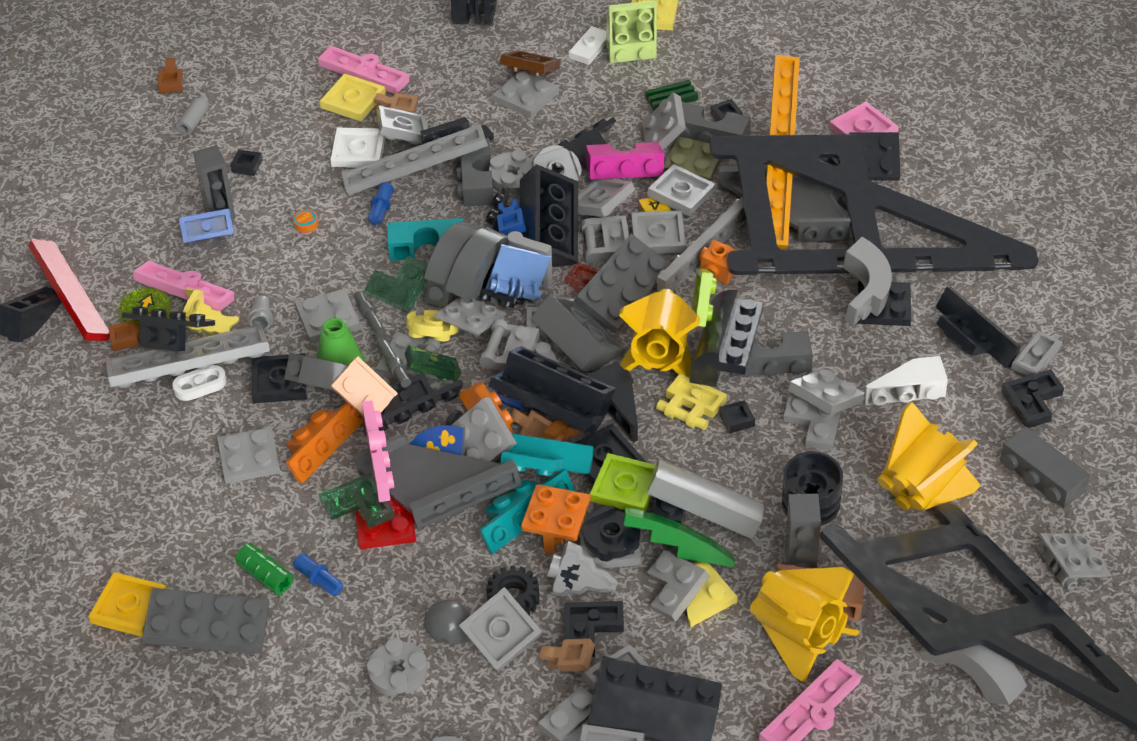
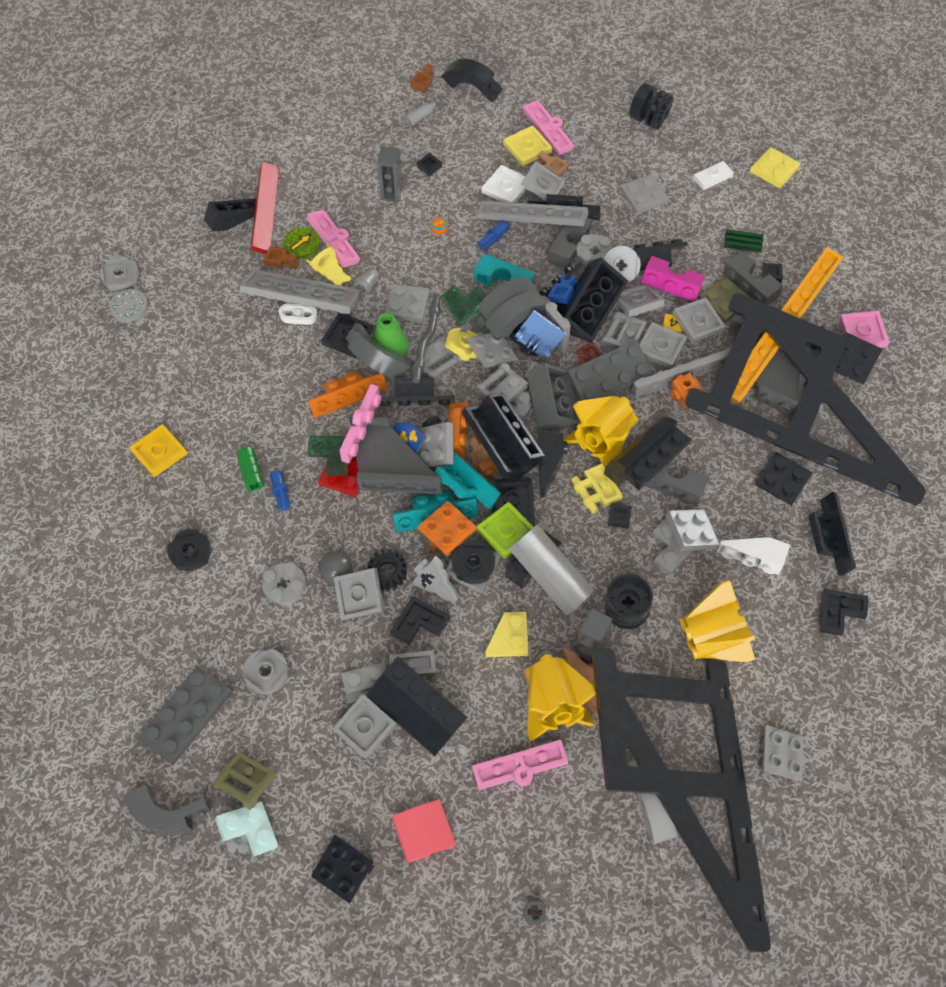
camera: 30 degrees right, 15 degrees up
black bracket [122,307,215,352] -> none
dark grey plate [143,588,269,654] -> none
brick [179,209,234,243] -> none
light grey plate [217,427,280,484] -> none
light nougat plate [330,356,398,417] -> none
clear green plate [404,345,462,381] -> none
reddish brown plate [500,50,561,76] -> none
medium nougat plate [539,638,595,672] -> none
yellowish green slope [606,0,657,63] -> none
green slope [623,507,735,567] -> none
light grey plate [642,92,686,150] -> none
light grey plate [647,550,710,622] -> none
plate [692,268,716,327] -> none
light grey arch [843,237,892,326] -> none
dark grey brick [1000,427,1090,509] -> none
light grey plate [1011,331,1062,376] -> none
none -> black plate [167,529,212,571]
none -> black arch [441,59,503,102]

